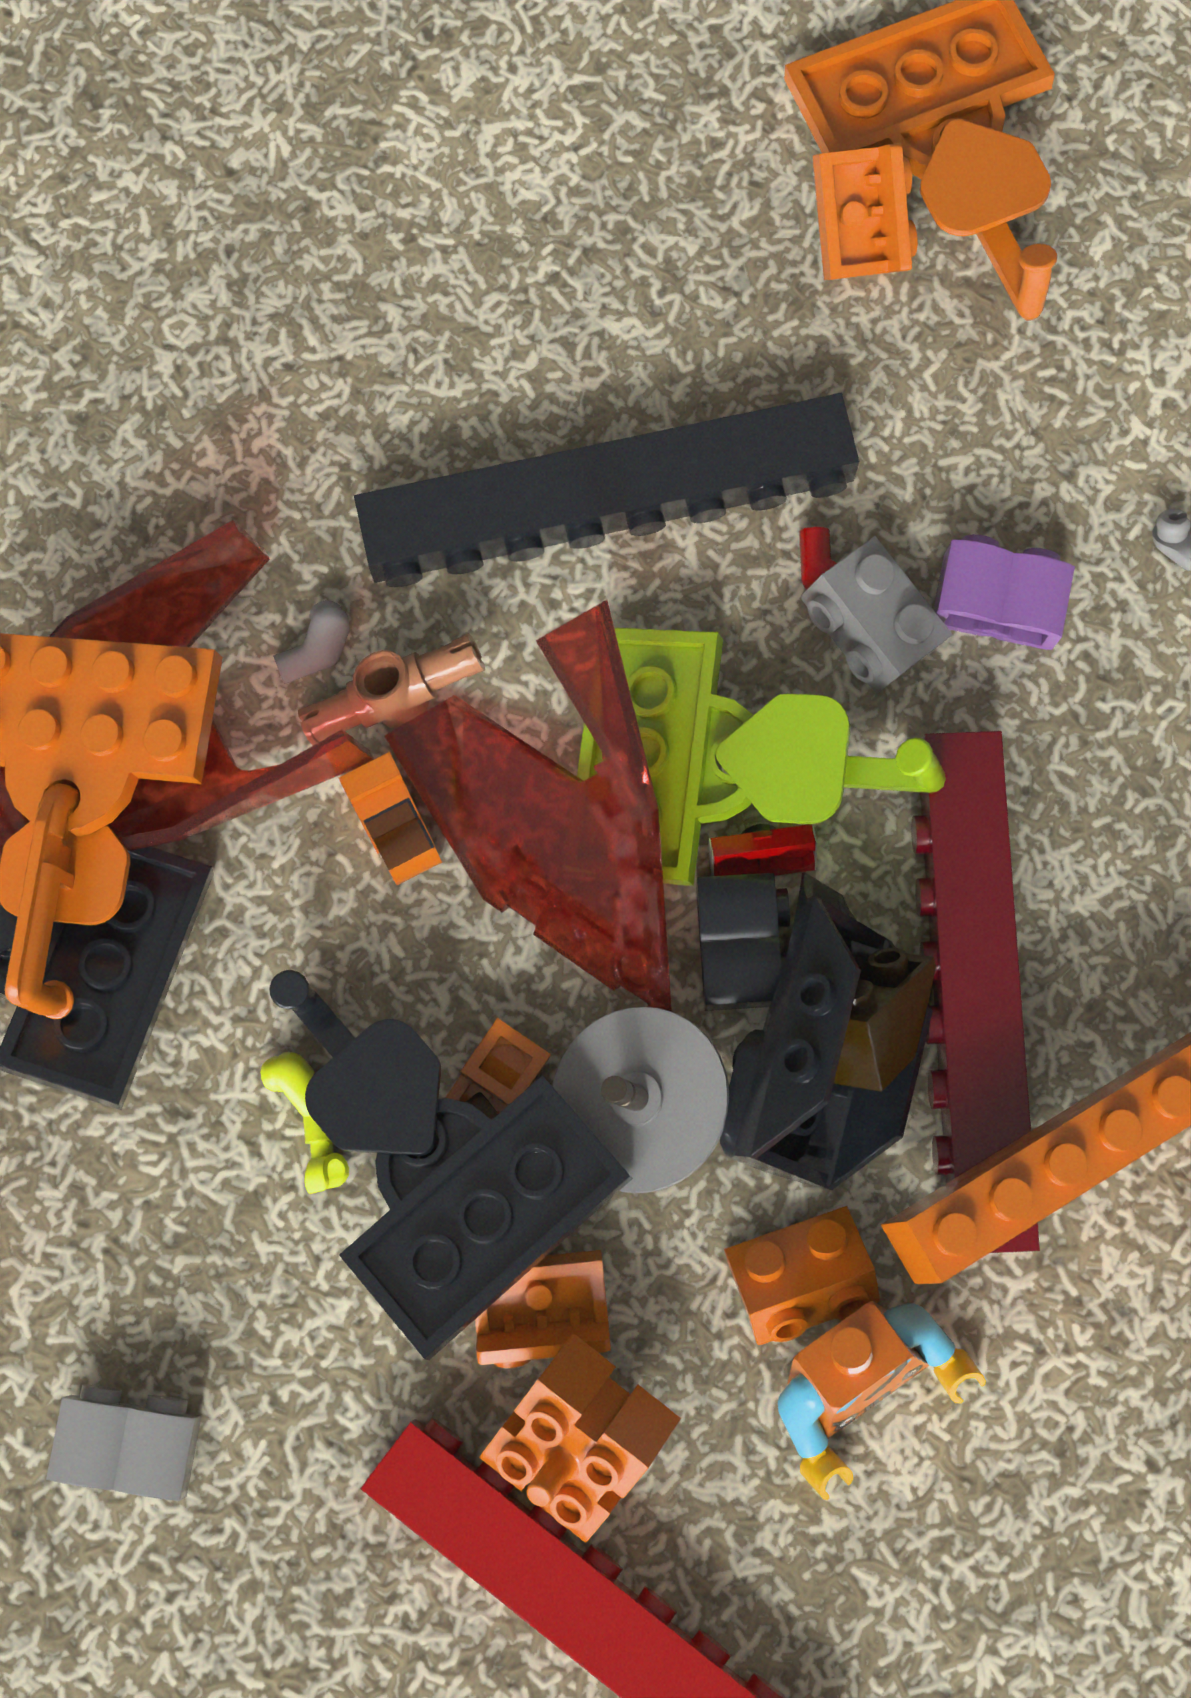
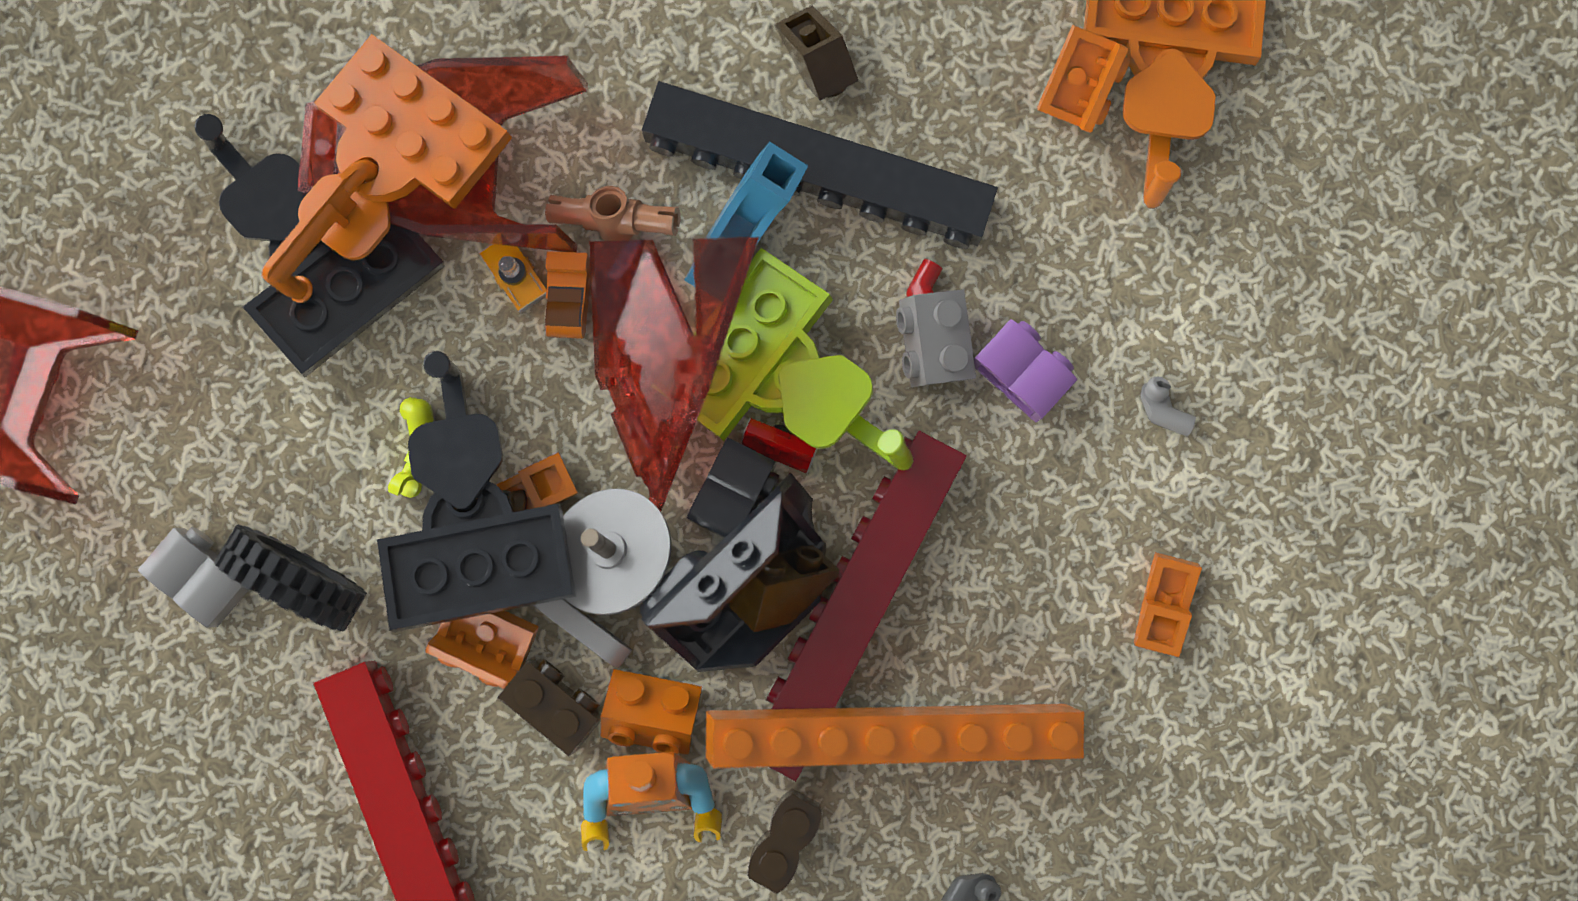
camera: 30 degrees right, 5 degrees up
light grey arm [273,600,350,684] -> none
orange brick [479,1333,681,1543] -> none
none -> black tyre [214,524,367,632]
none -> light orange piece [479,233,546,314]
none -> dark brown brick [497,659,601,756]
none -> light grey beam [533,599,632,669]
none -> dark azure arch [684,142,808,303]
none -> dark brown brick [748,788,821,894]
none -> dark brown slope [774,5,859,101]

